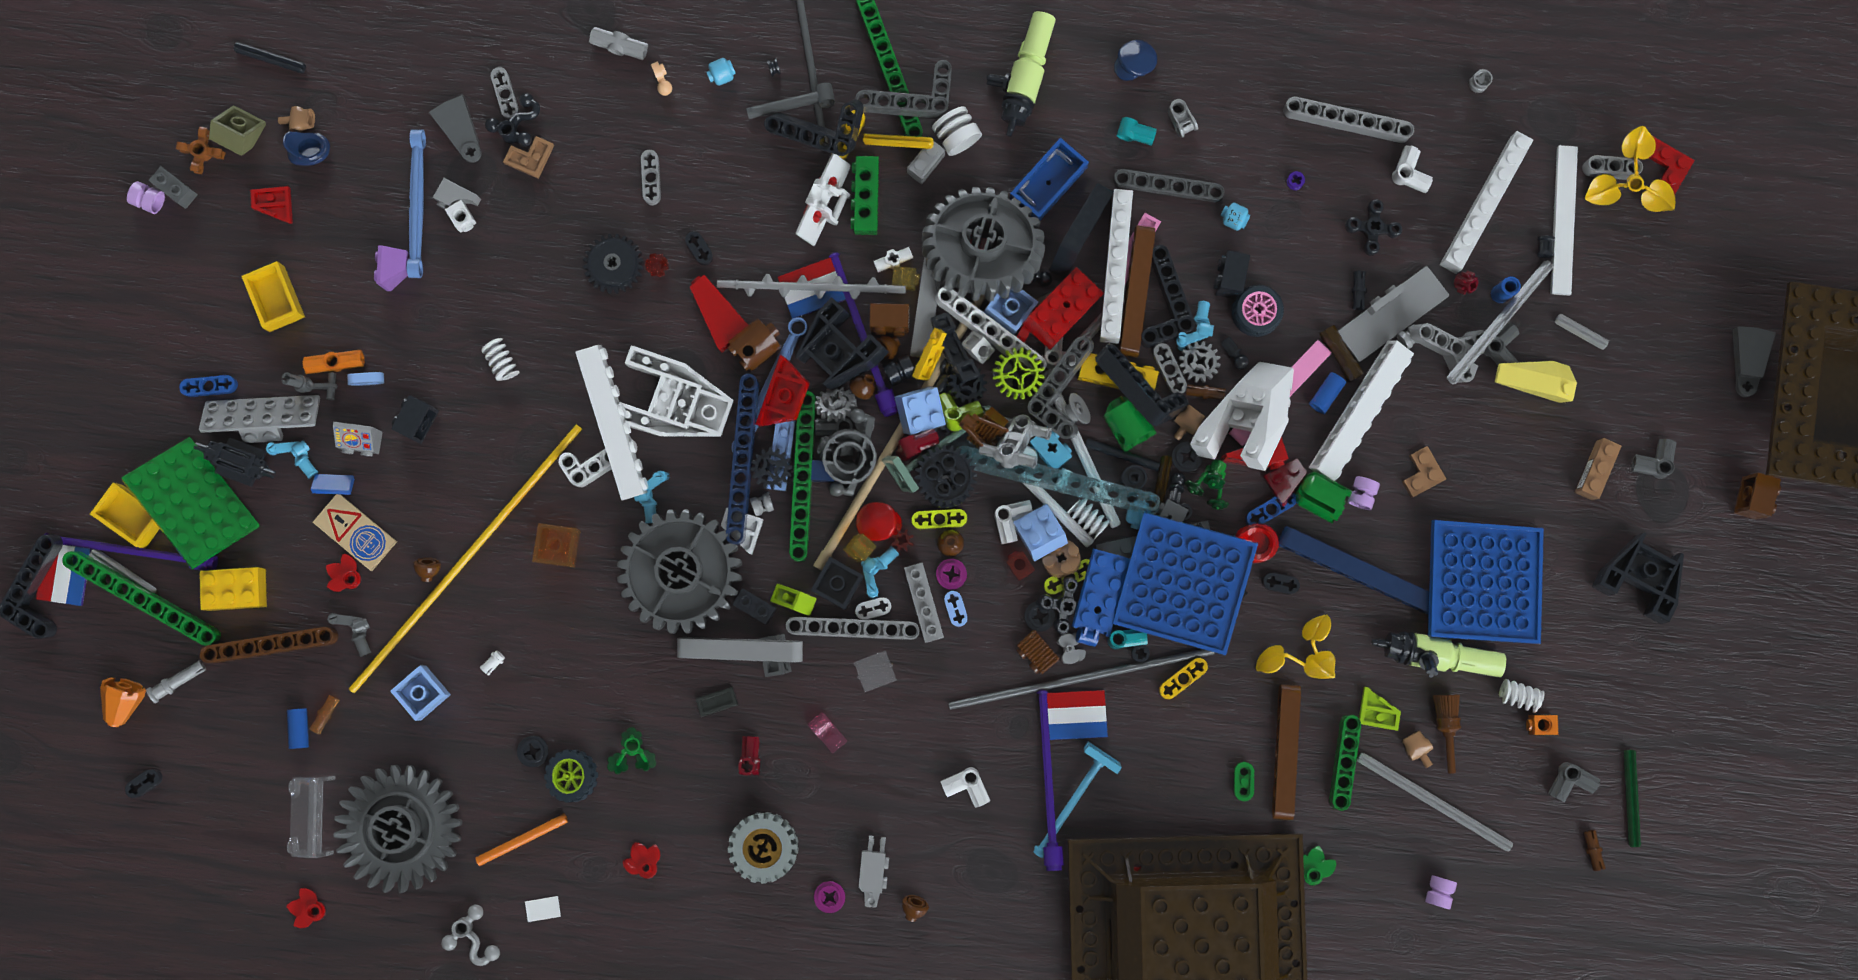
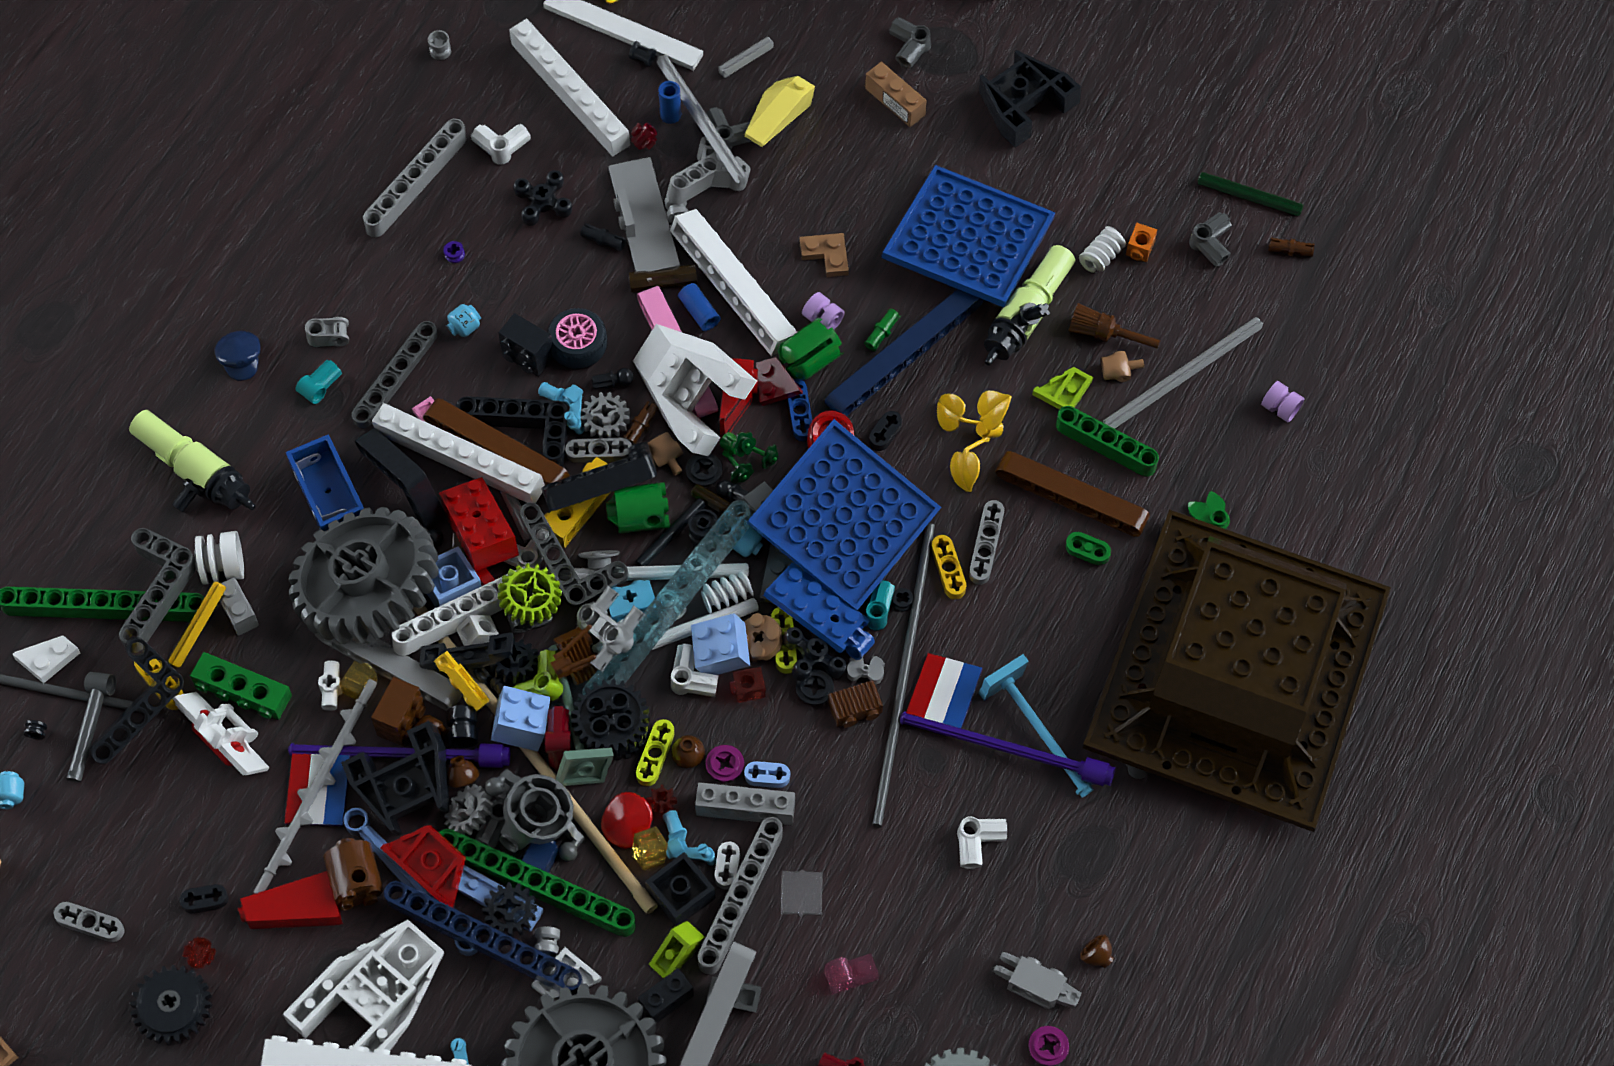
camera: 70 degrees left, 20 degrees down
none -> white wing [13,636,80,683]
none -> green pin [864,308,901,351]
none -> light grey beam [969,500,1004,585]

